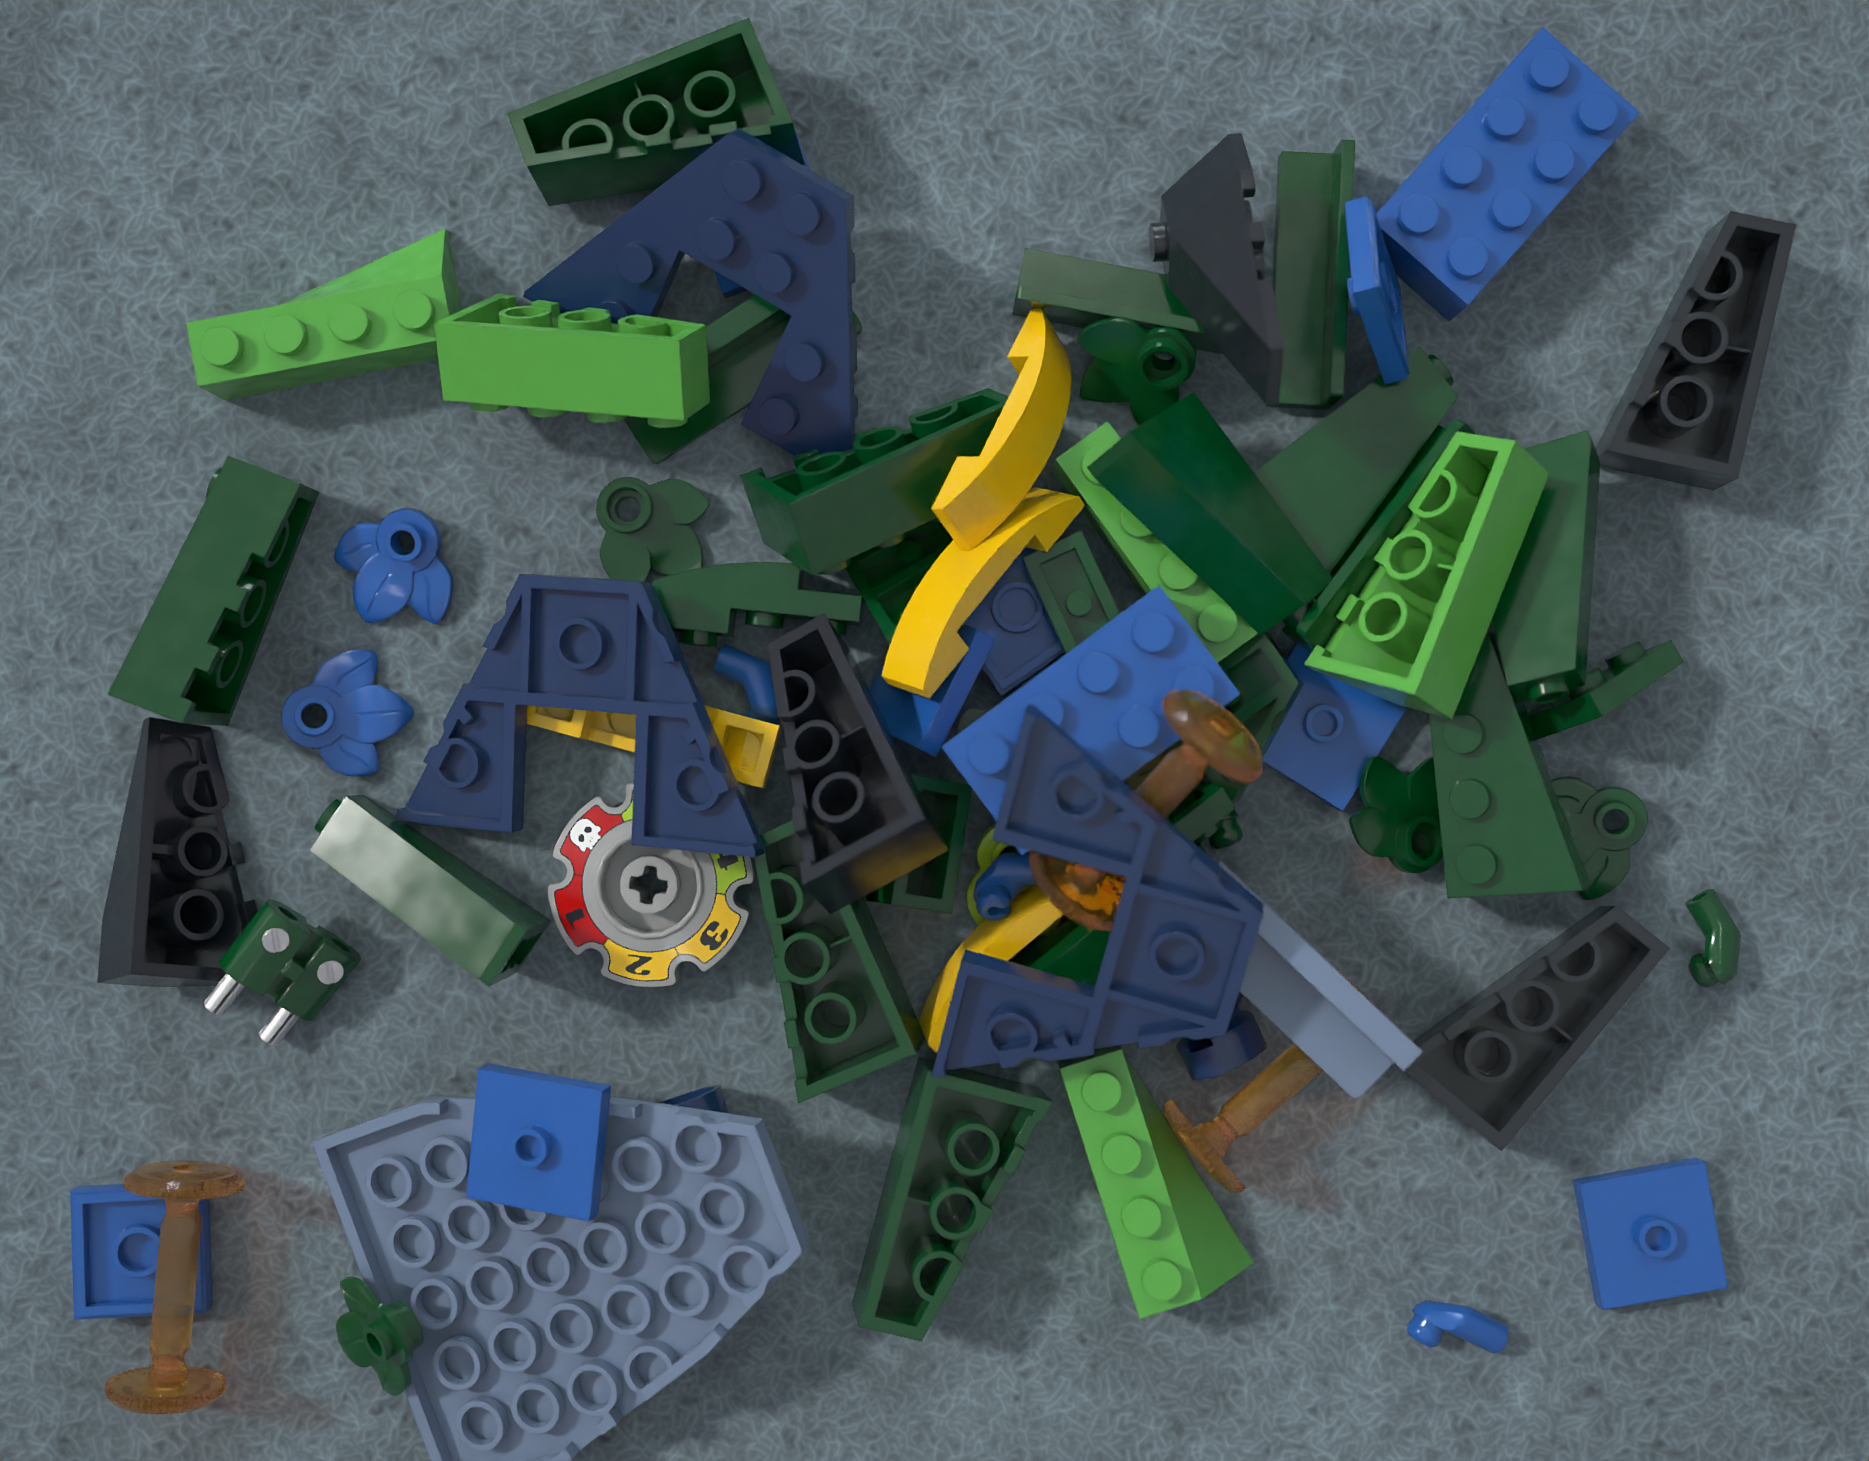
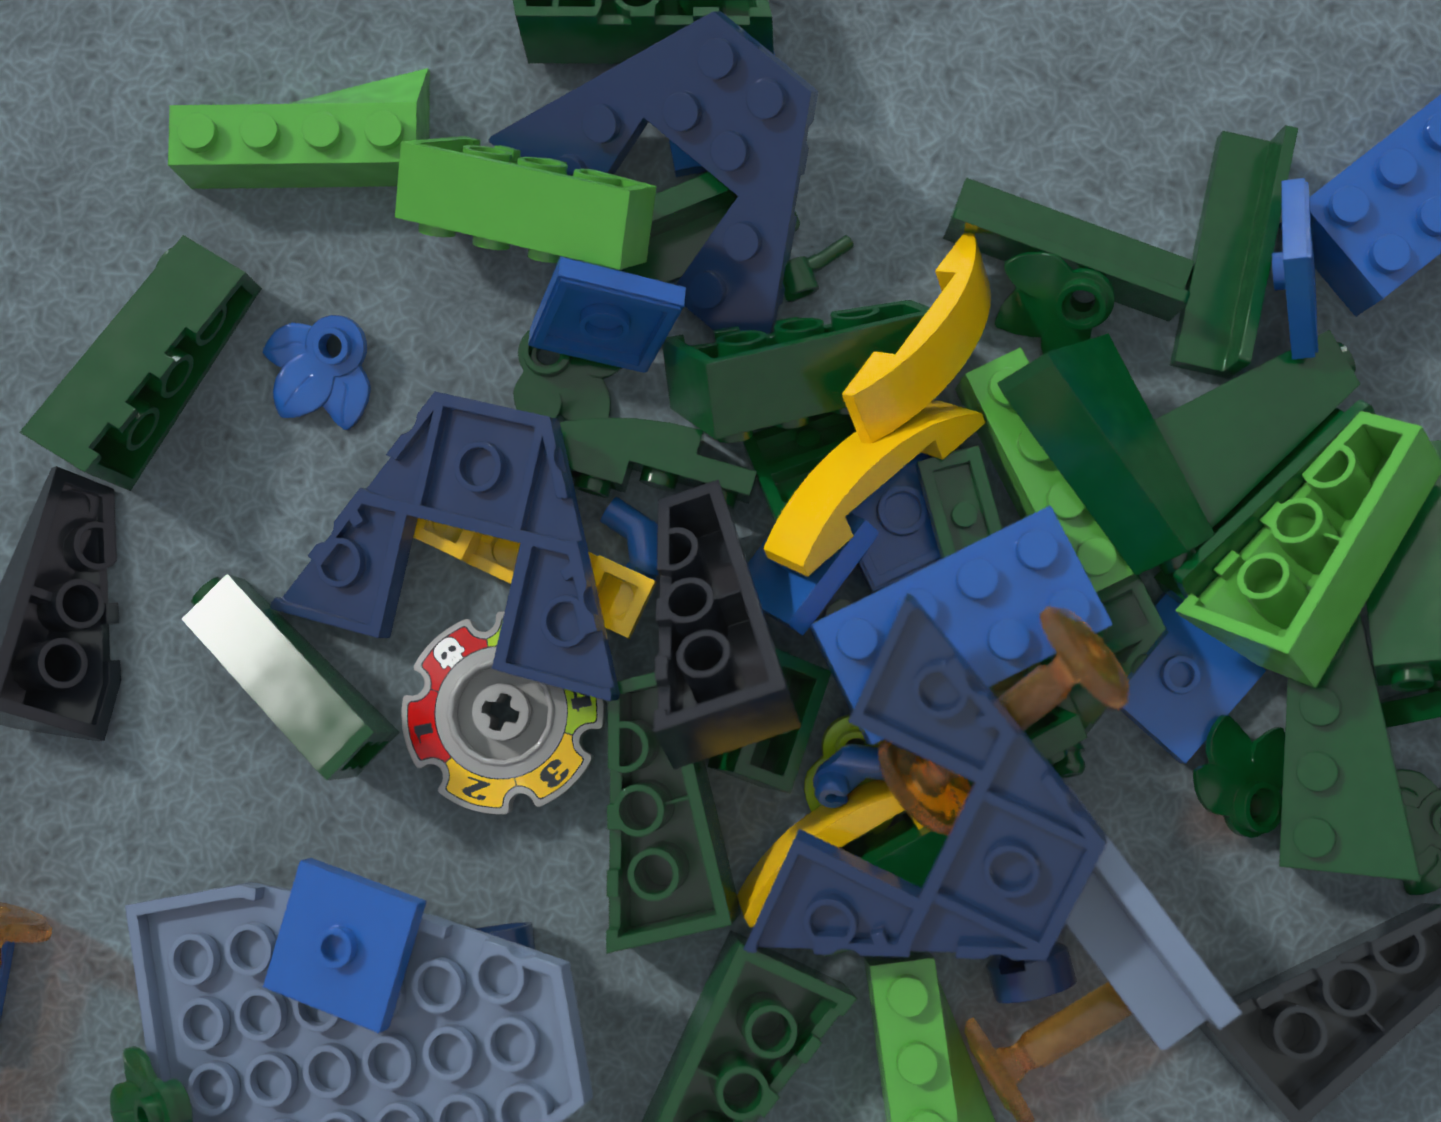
camera: 15 degrees right, 5 degrees down
dark green piece [204,899,361,1046] -> none
blue plate [281,650,414,776] -> none
black wedge [1149,133,1284,404] -> none
none -> blue plate [528,256,686,373]
none -> dark green hand [783,235,854,302]

